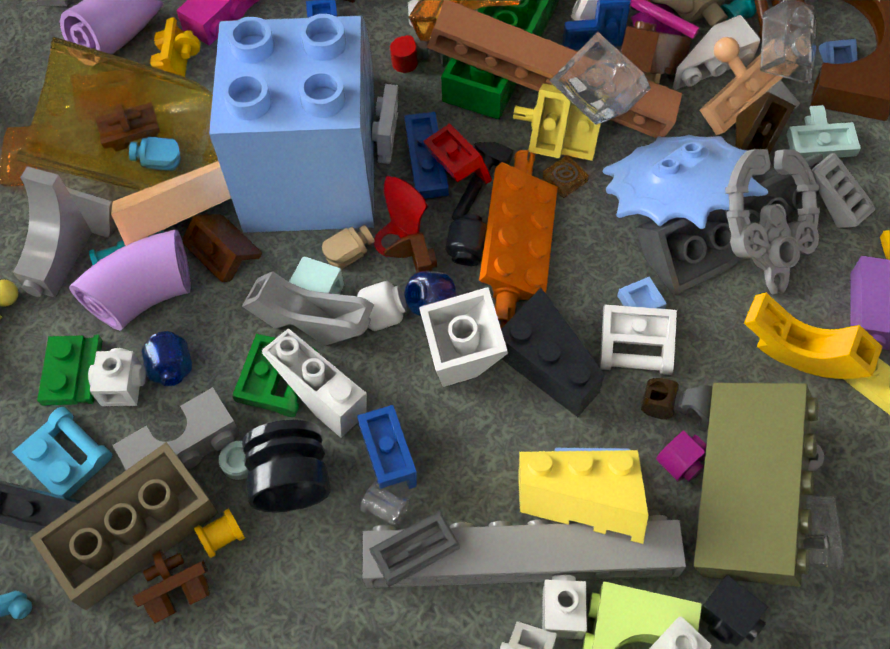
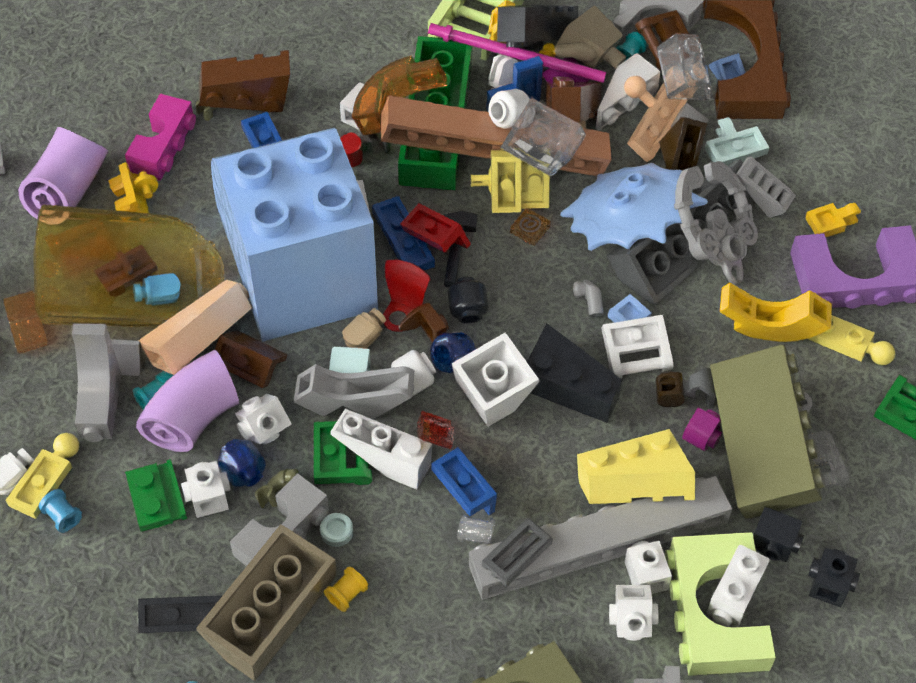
camera: 20 degrees left, 5 degrees down
medium azure plate [12,407,112,497] -> none
reddish brown hips [132,550,210,623] -> none
black wheel [242,419,331,513] -> none
orange plate [479,150,558,328] -> none
none -> white brick [235,393,292,444]
none -> olive arm [255,468,300,508]
none -> clear red slope [417,411,455,449]
none -> white head [488,89,532,129]
none -> light grey arm [573,279,604,317]

